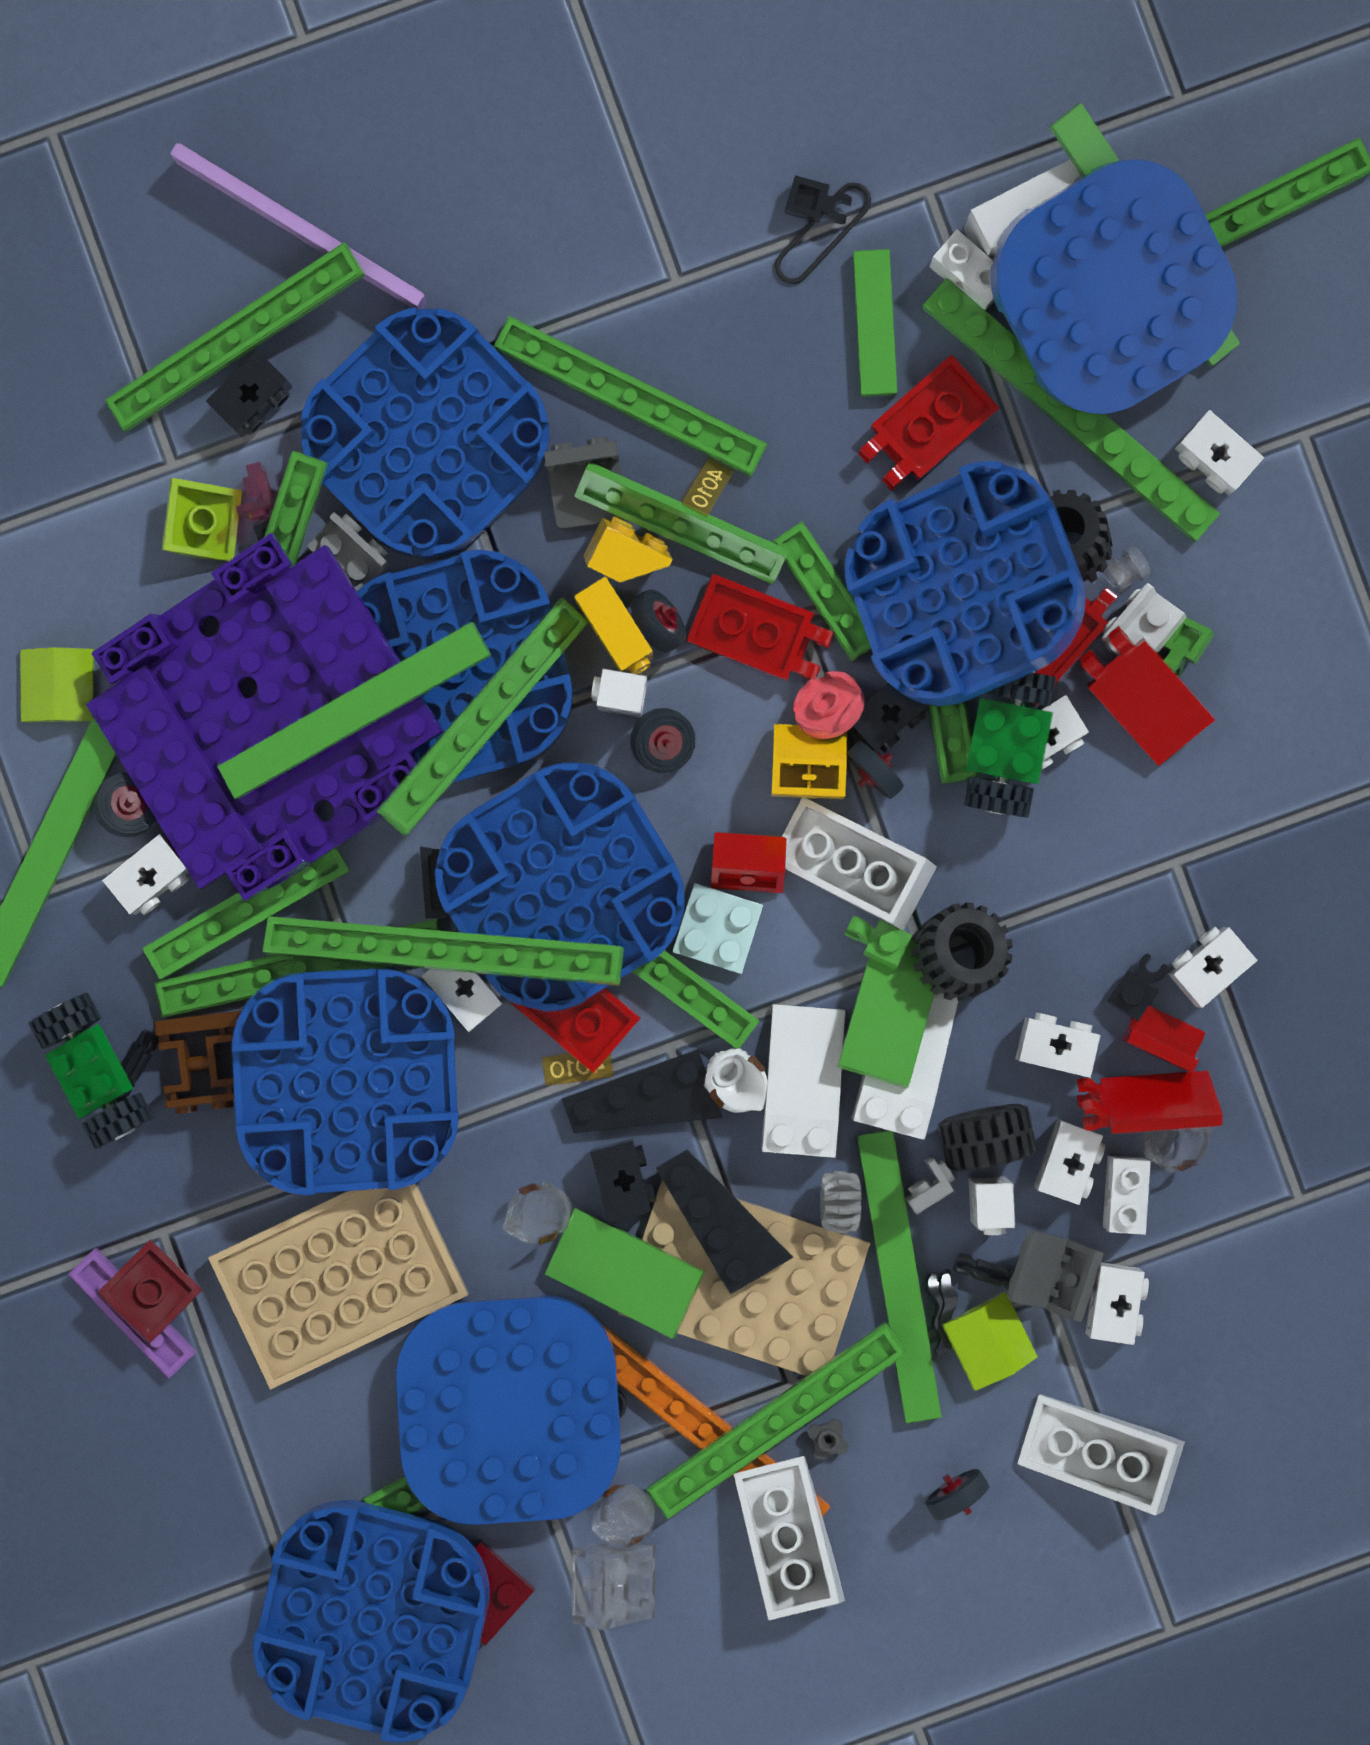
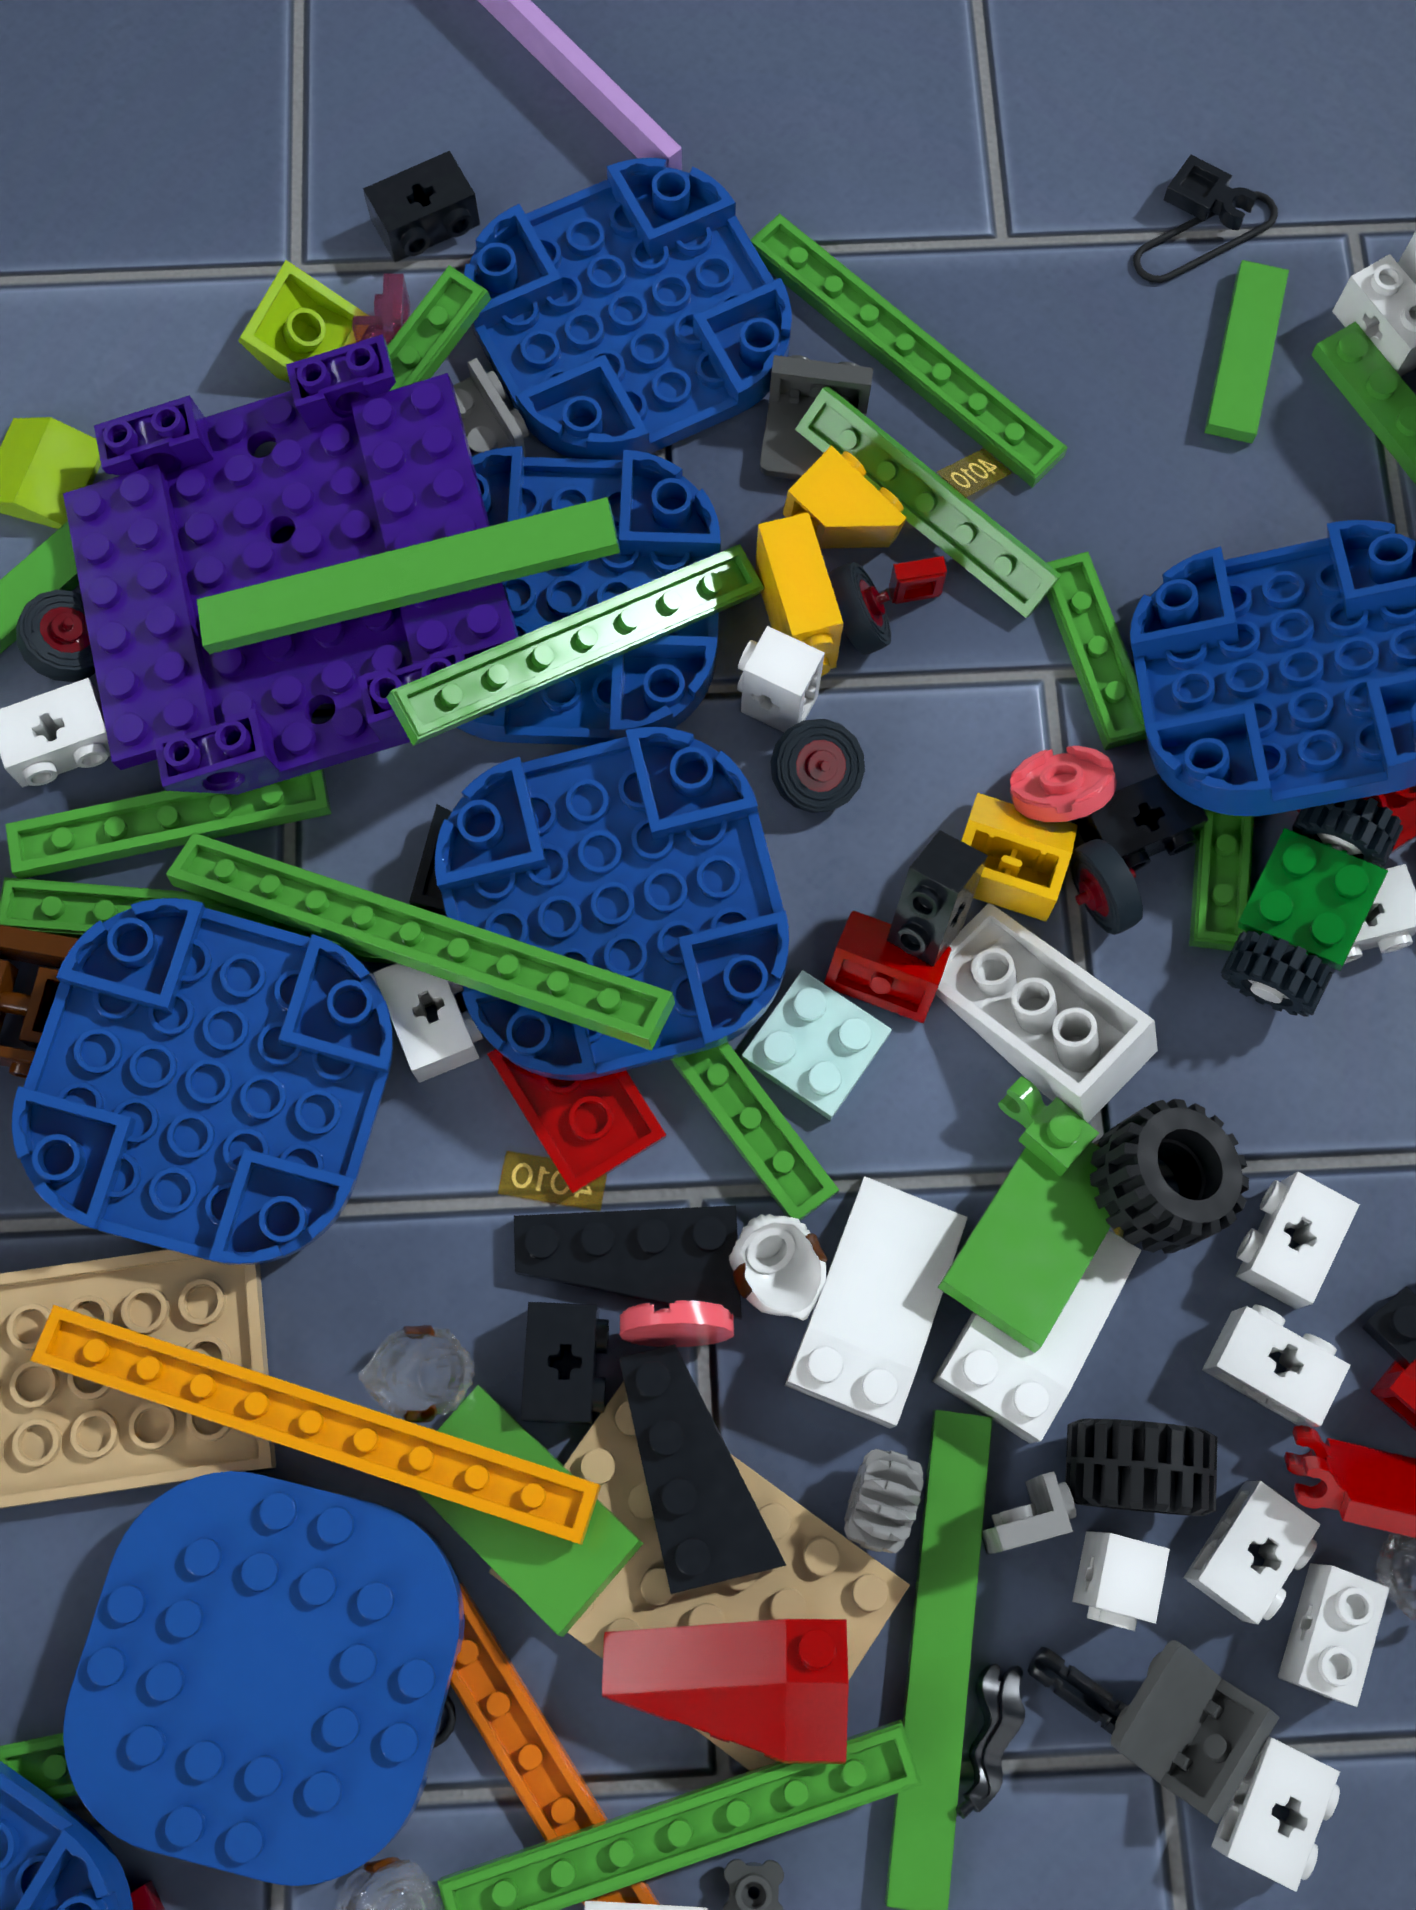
camera: 15 degrees right, 15 degrees down
bright green tile [105,242,366,432] -> none
red tile [686,574,834,682] -> none
red tile [858,354,999,491] -> none
lime slope [942,1292,1038,1391] -> none
none -> light orange plate [30,1305,601,1545]
none -> red wedge [602,1619,849,1764]
none -> coral tile [620,1300,734,1347]
none -> black brick [887,830,988,966]
none -> red tile [889,556,947,604]
none -> white brick [1236,1172,1360,1309]

